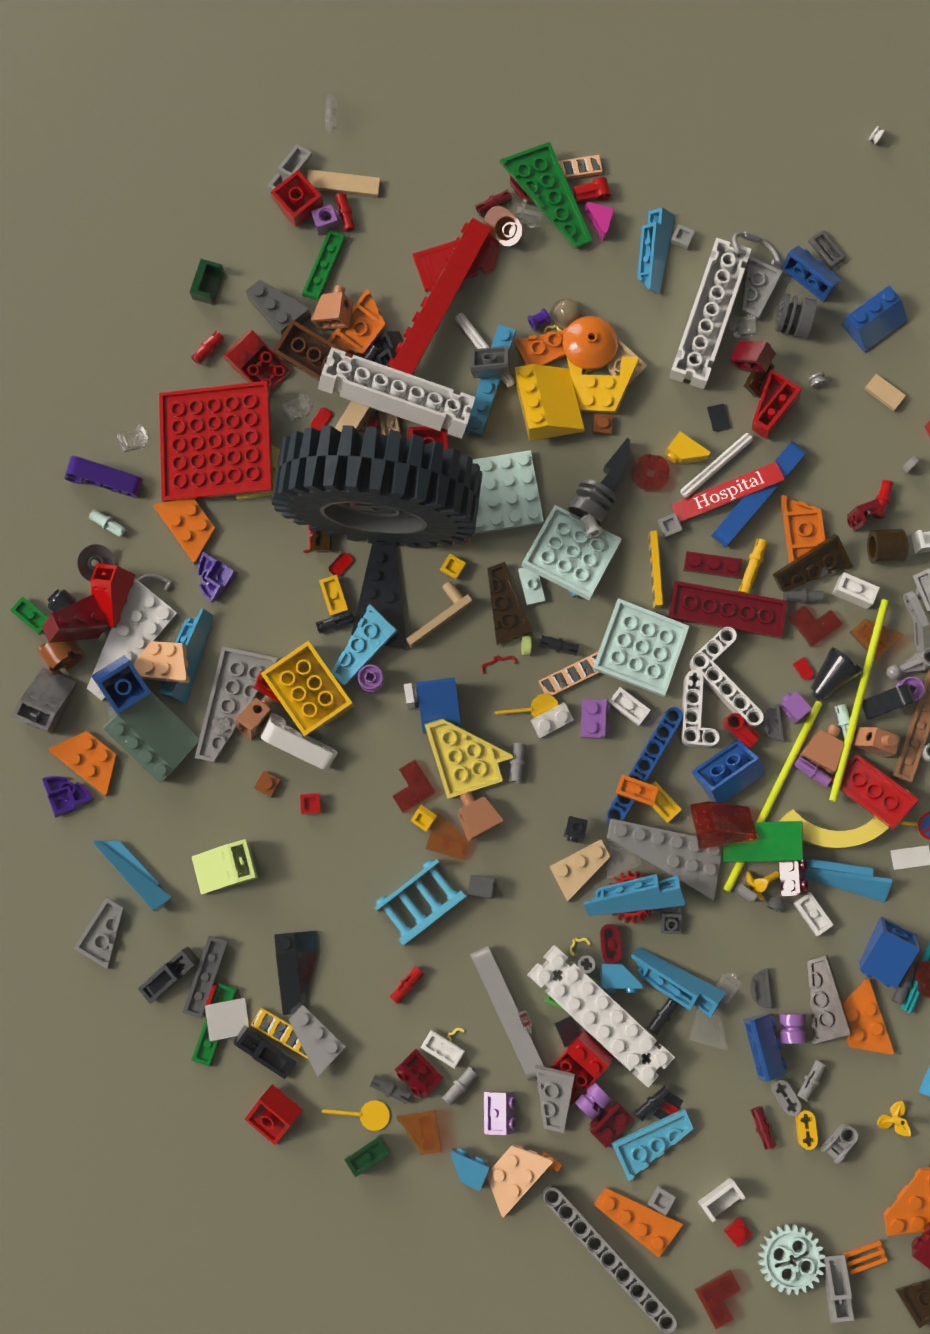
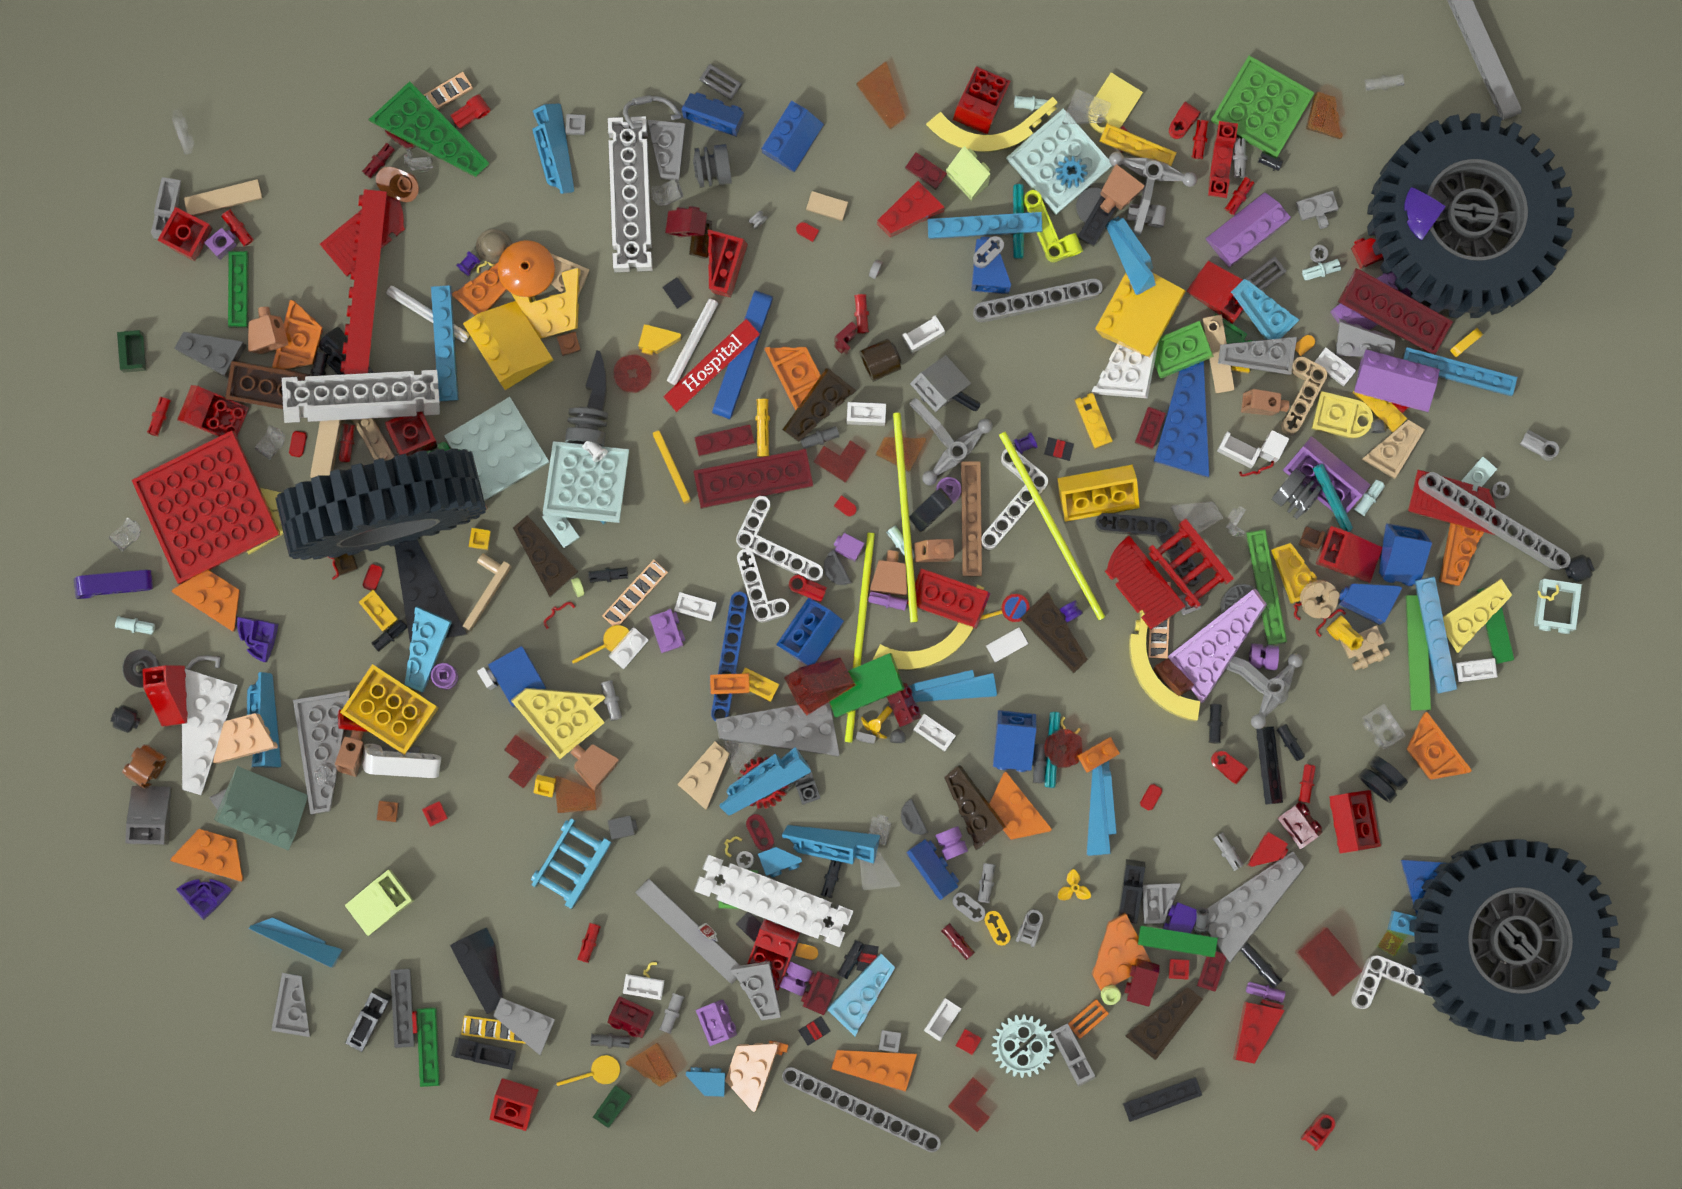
camera: 20 degrees left, 5 degrees up
green plate [10,596,48,637] -> none
dark red wedge [42,594,108,643] -> none
blue slope [91,655,151,714] -> none
white sticker [205,998,249,1041] -> none
dark grey slope [470,346,511,378] -> none
black bracket [563,816,588,843] -> none
dark pink slope [585,202,614,241] -> none
light aqua plate [592,598,689,697] -> none
light grey plate [657,513,682,539] -> none
black cone [811,647,863,701] -> none
none -> light orange piece [795,943,818,960]
none -> red piece [796,222,819,242]
none -> black piece [798,1016,831,1046]
none -> yellowish green tile [1101,985,1121,1005]

